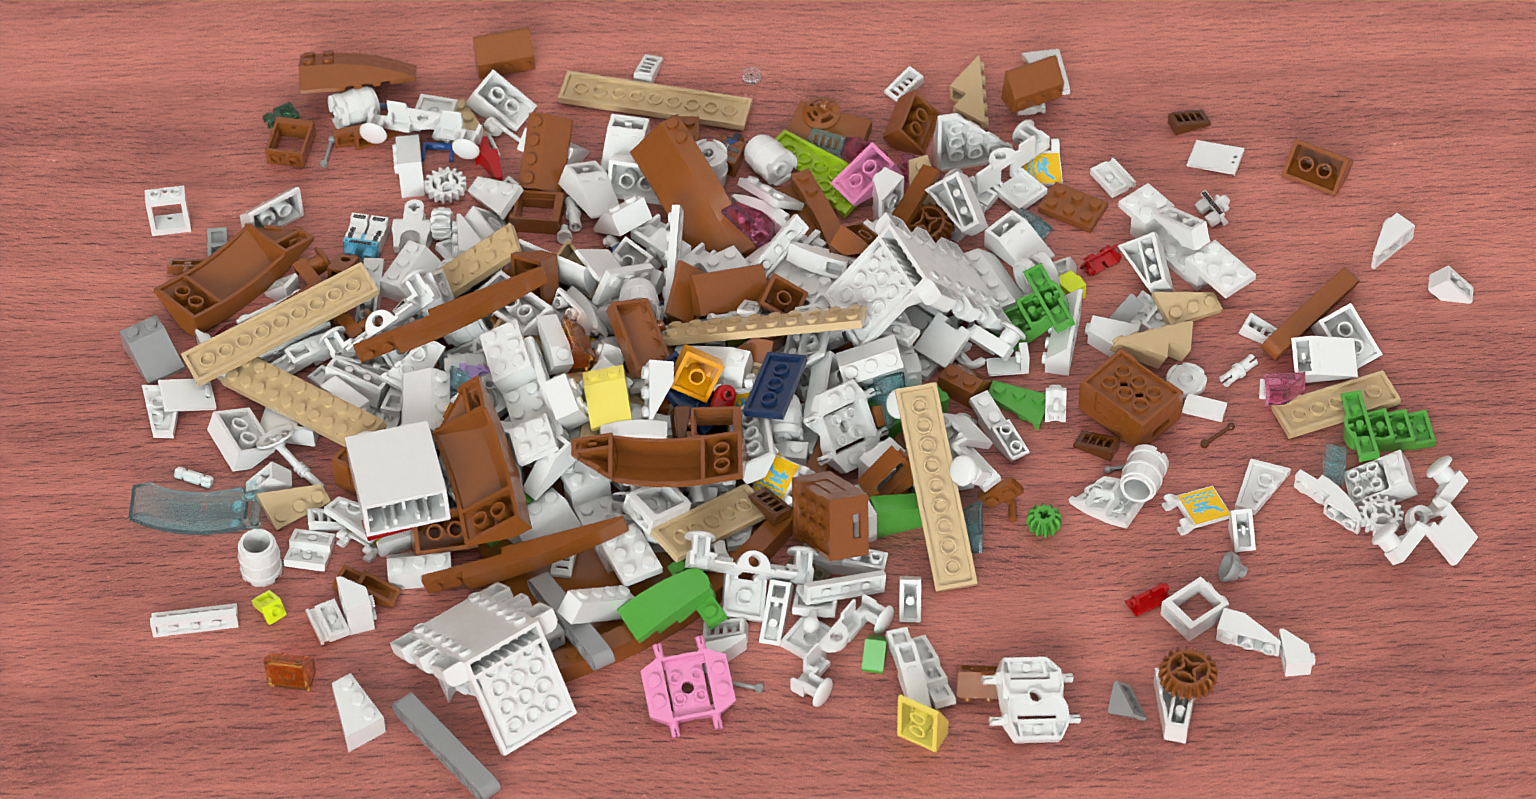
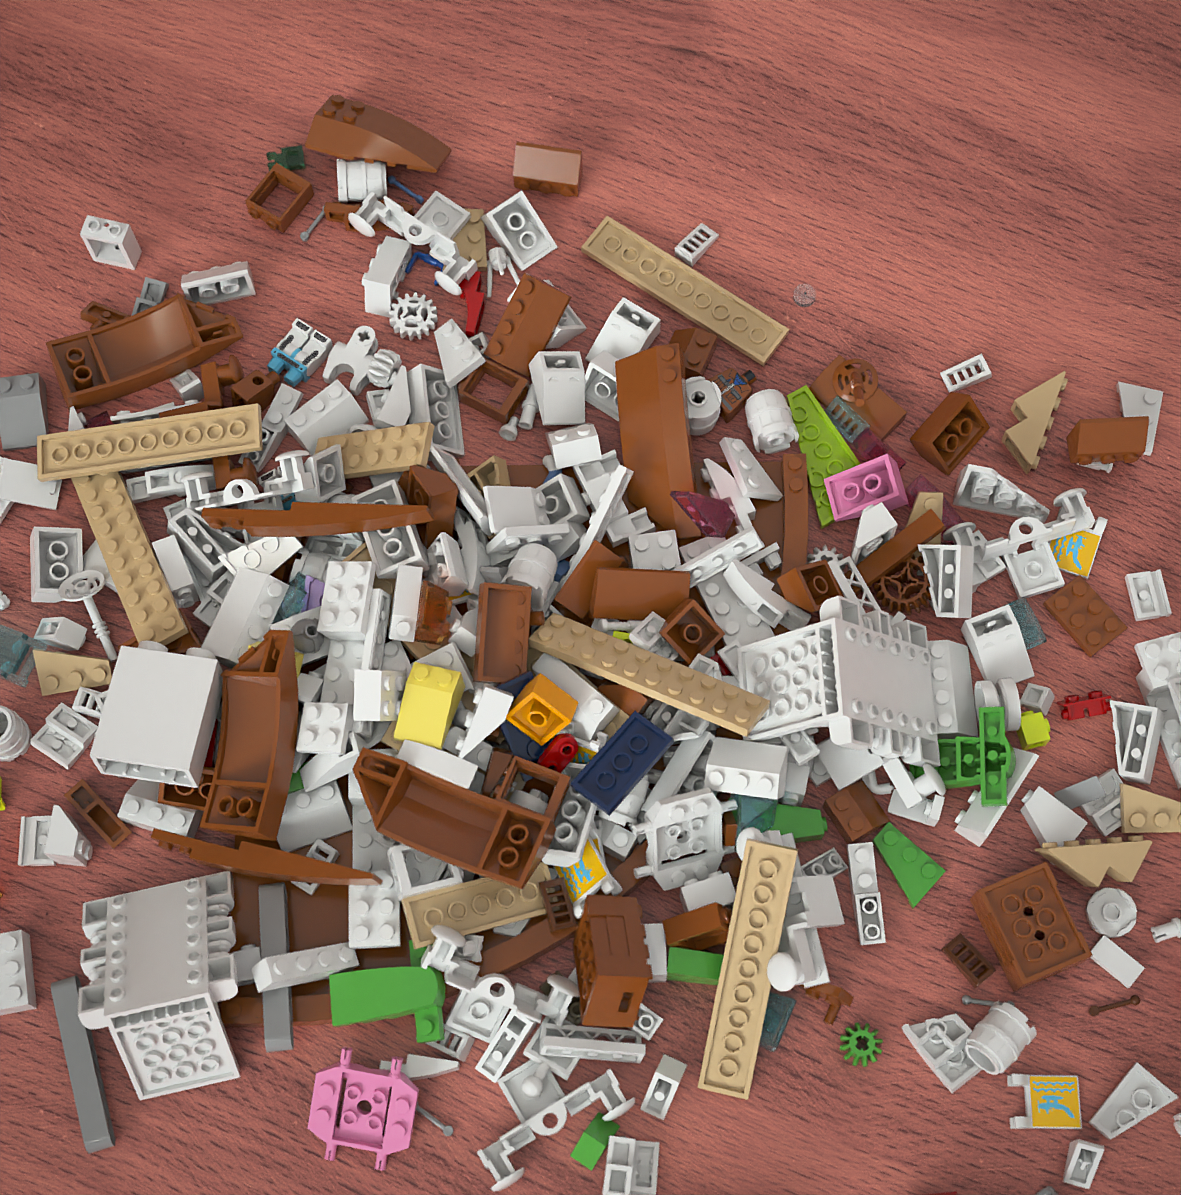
camera: 25 degrees right, 20 degrees up
white hips [1045,385,1067,422] -> none

